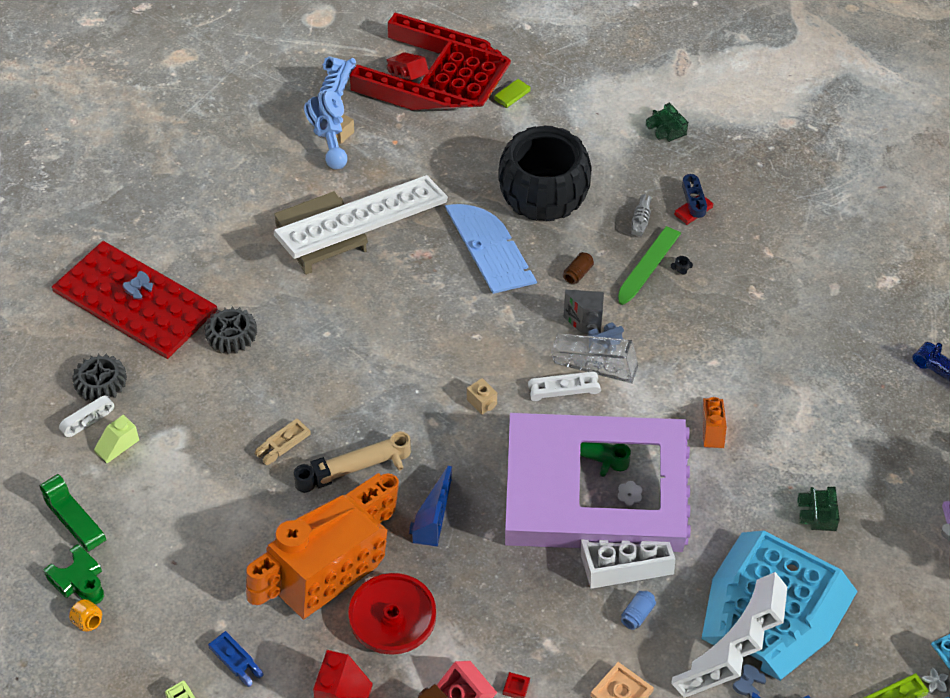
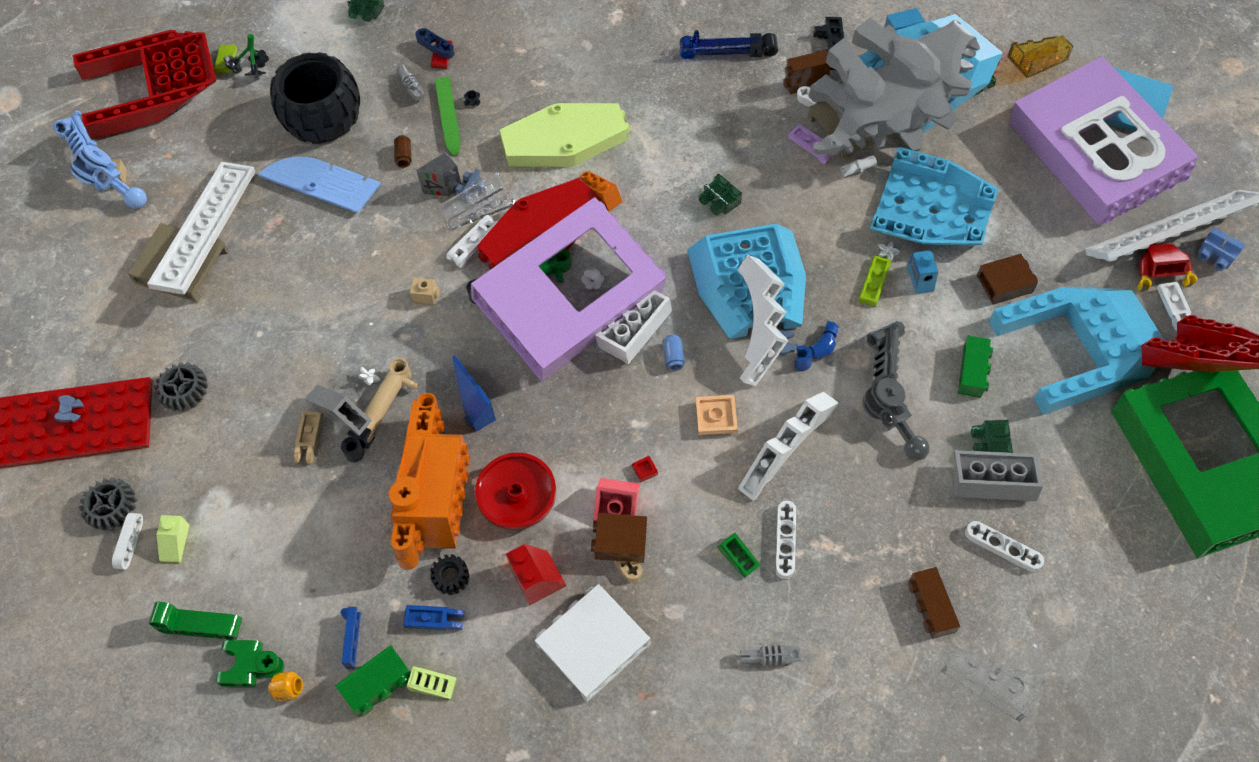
camera: 40 degrees left, 10 degrees up
red brick [386,52,429,80] -> none
none -> black plant [223,34,269,76]
none -> light grey slope [305,384,372,435]
none -> green slope [335,645,411,716]
none -> blue hinge [340,607,361,669]
none -> white plant [358,367,381,386]
none -> black tyre [430,554,470,595]
none -> red container [477,178,601,270]
none -> yellowish green container [500,103,630,167]

